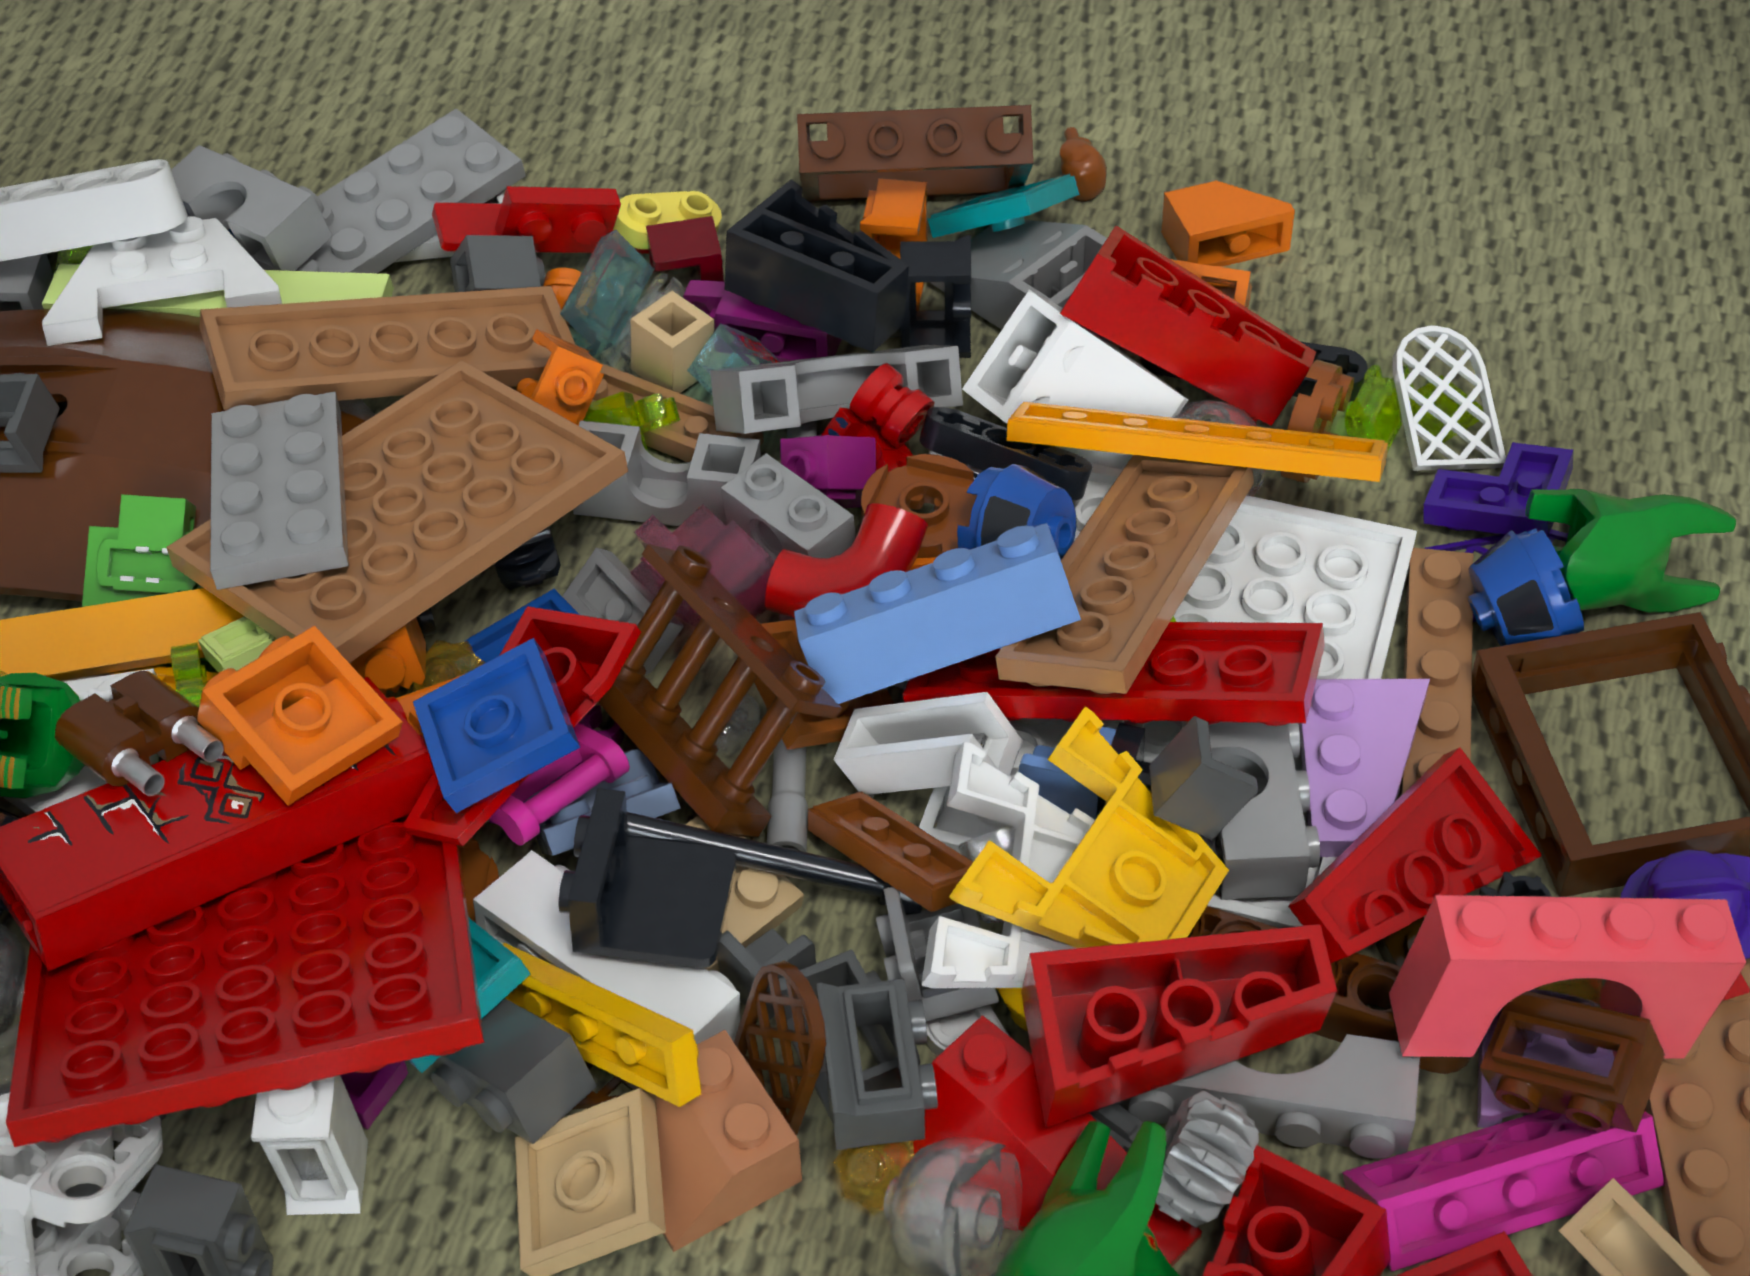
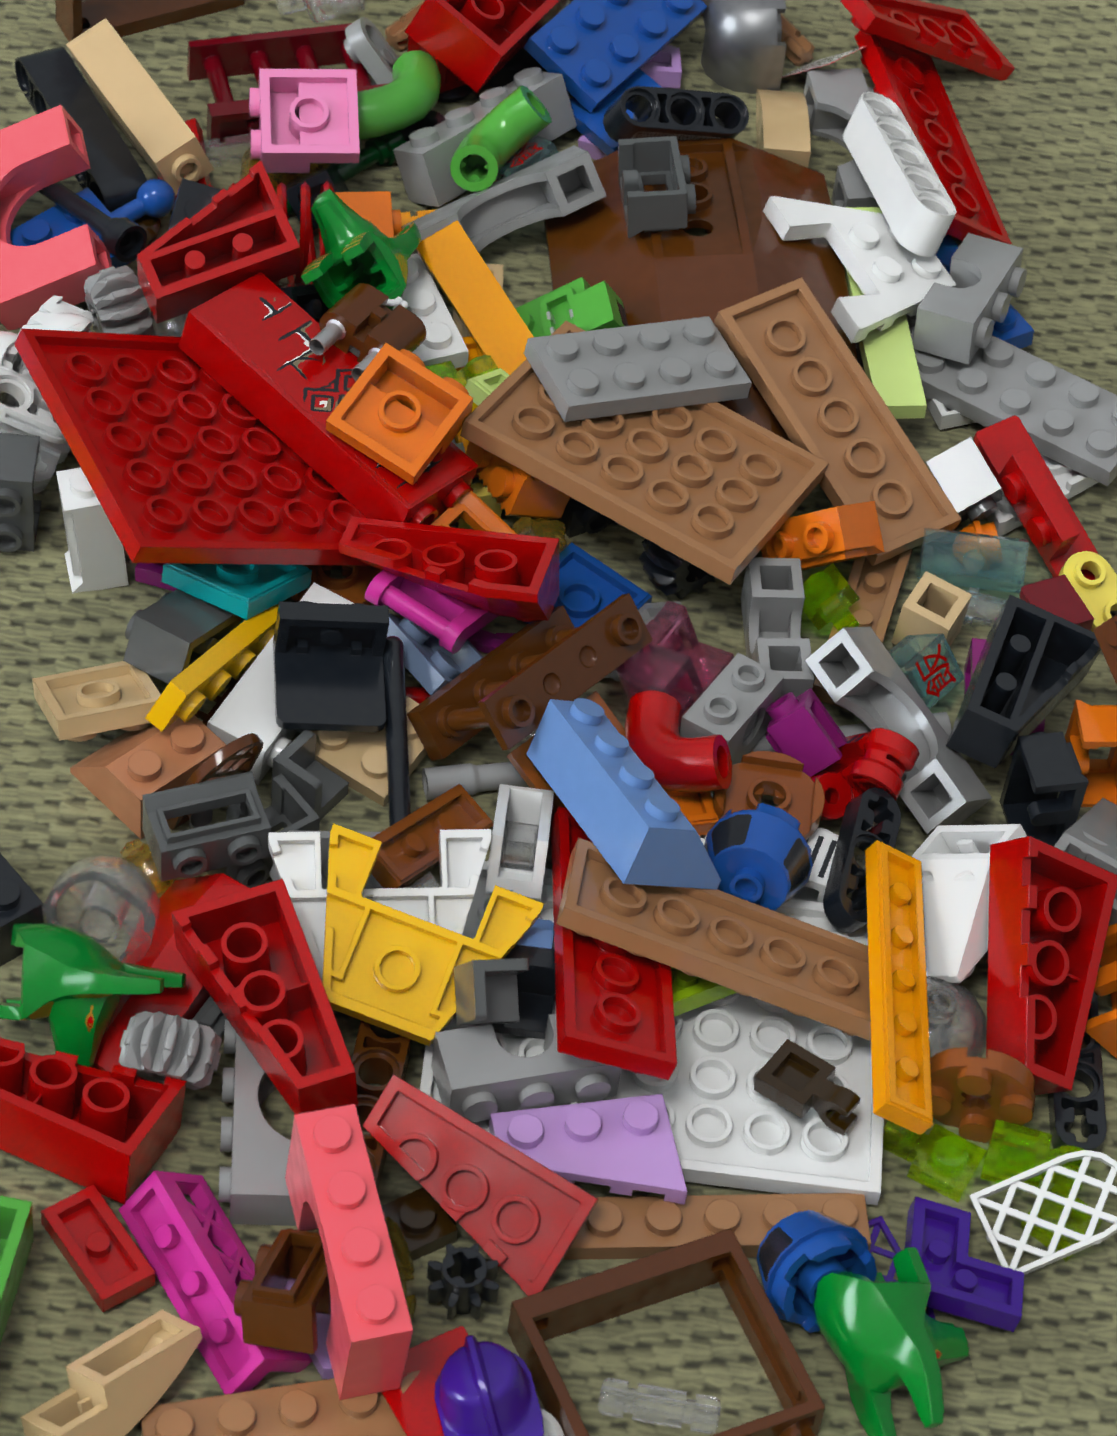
camera: 70 degrees right, 0 degrees up
blue plate [413,638,581,813] -> none
none -> clear axle [598,1378,721,1434]
none -> dark brown plate [754,1039,861,1135]
none -> clear neon green plate [883,1121,987,1203]

